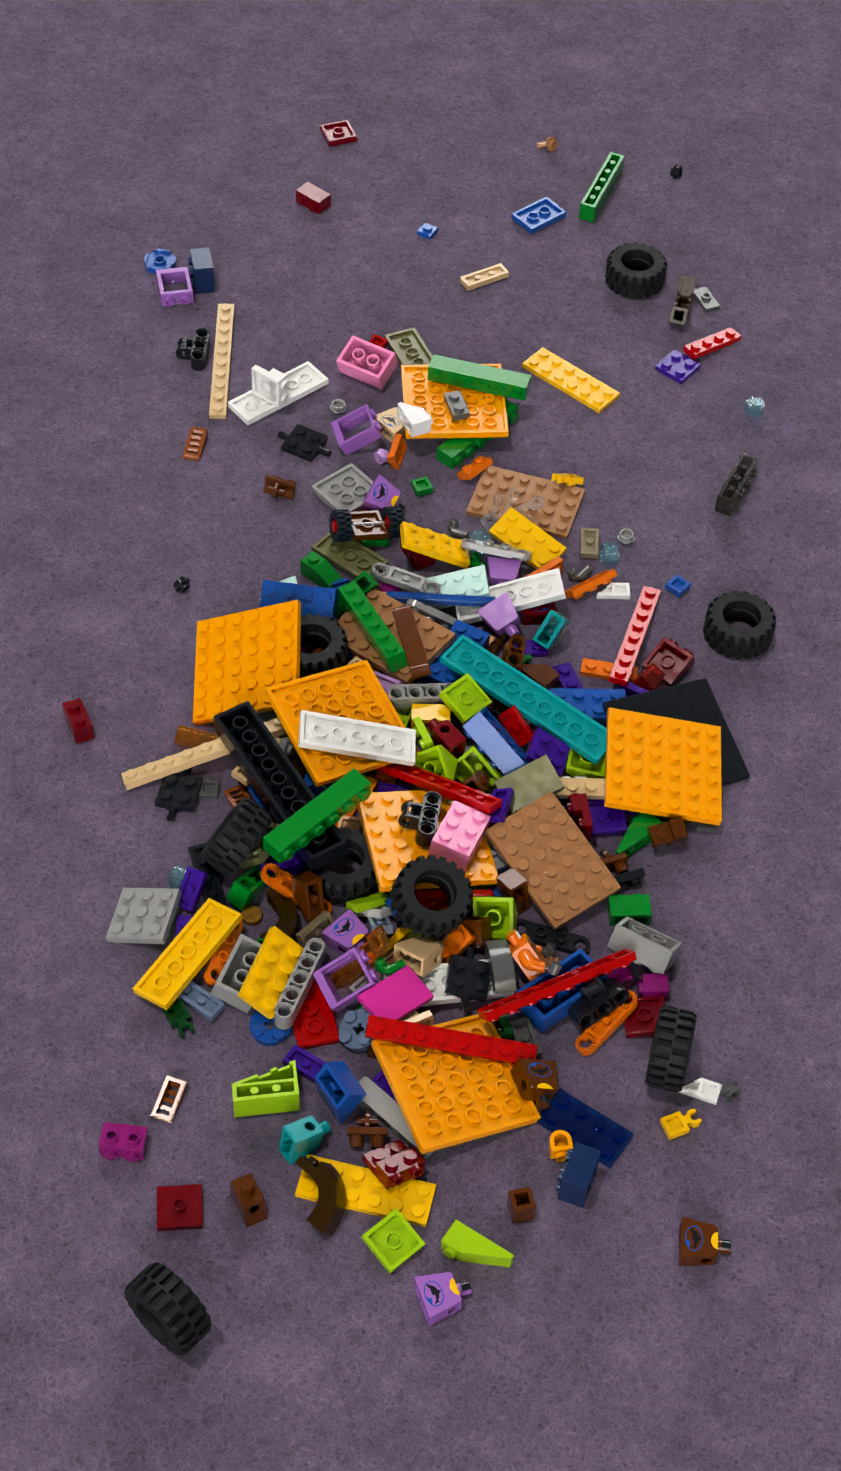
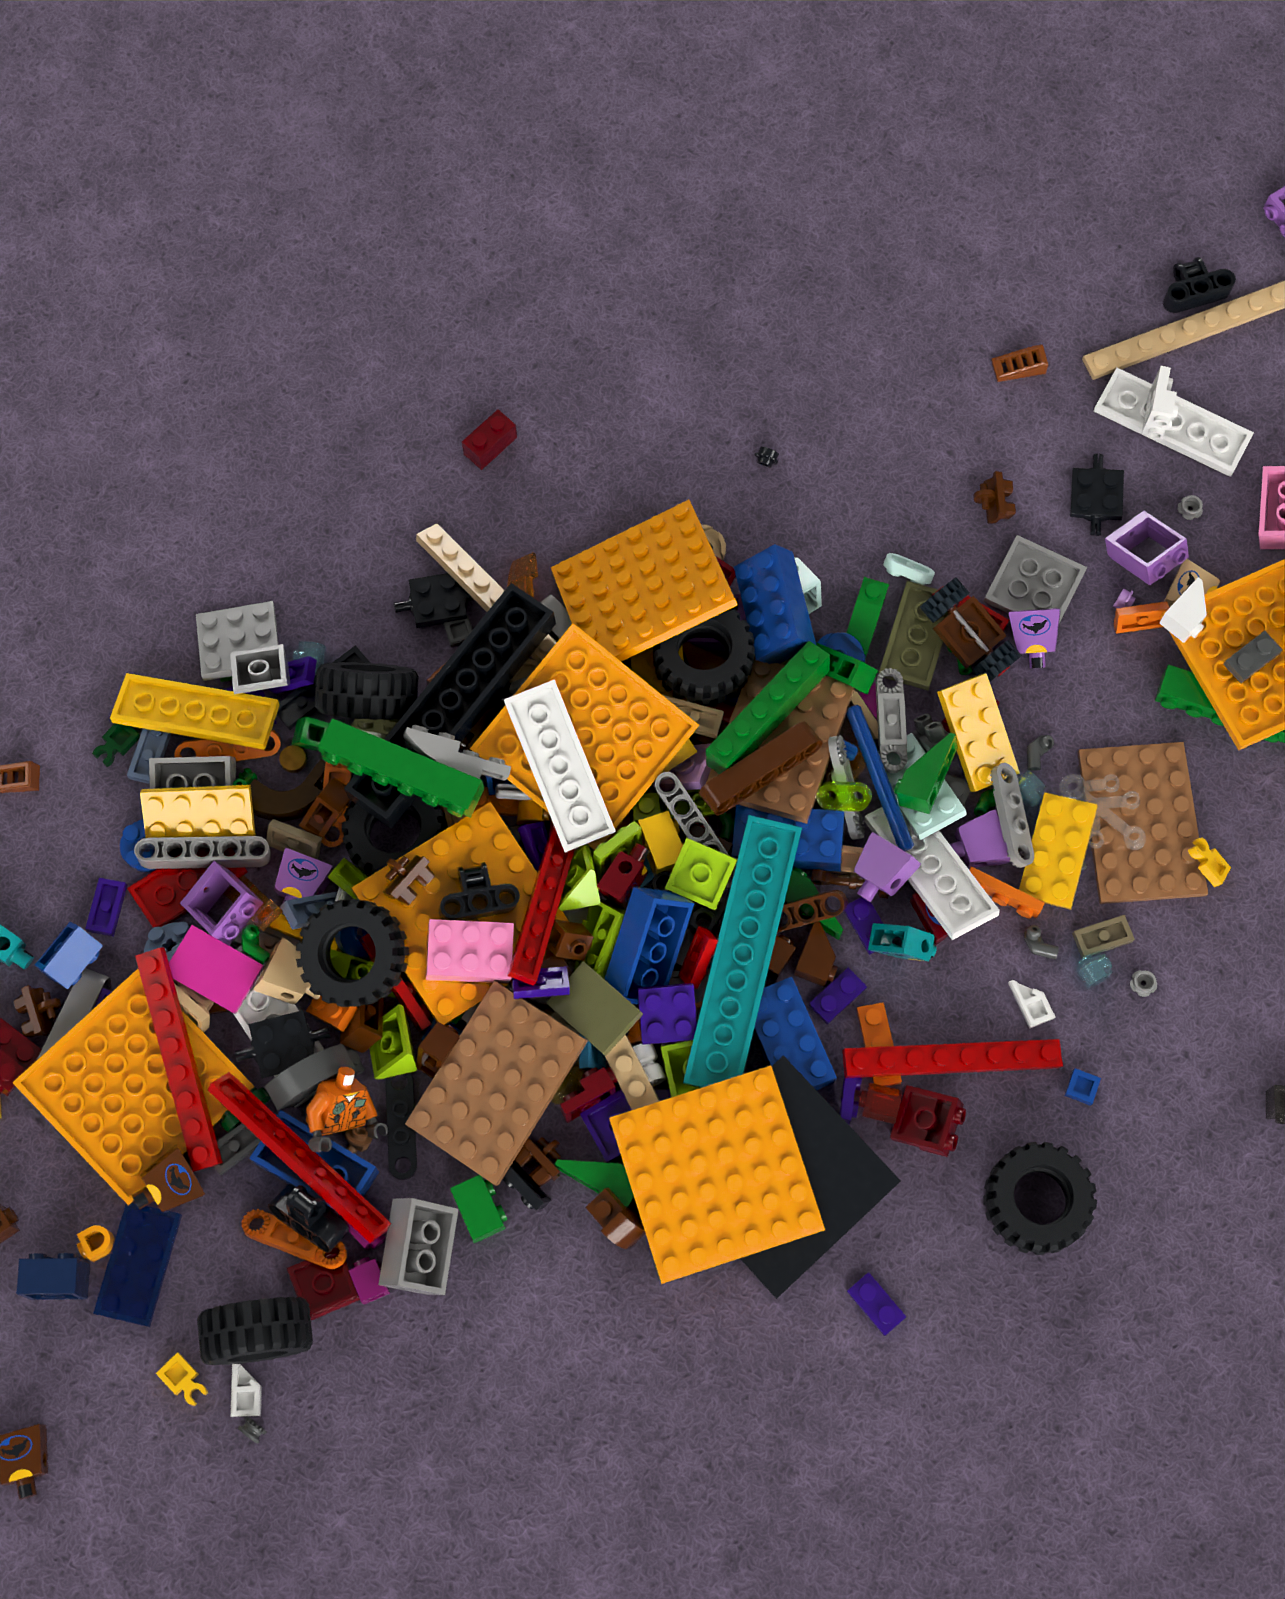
camera: 70 degrees right, 20 degrees up
lime wedge [232,1060,300,1117] -> none
green plate [411,476,433,497] -> none
orange plate [457,456,493,480] -> none
orange plate [565,569,617,600] -> none
none -> light grey slope [230,644,291,694]
none -> reddish brown hips [383,855,435,905]
none -> light grey slope [403,725,511,781]
none -> clear neon green plate [816,782,872,811]
none -> dark purple plate [847,1272,906,1336]
none -> light aqua plate [883,553,935,585]
none -> green slope [894,733,957,814]
none -> dark grey hips [911,713,949,753]

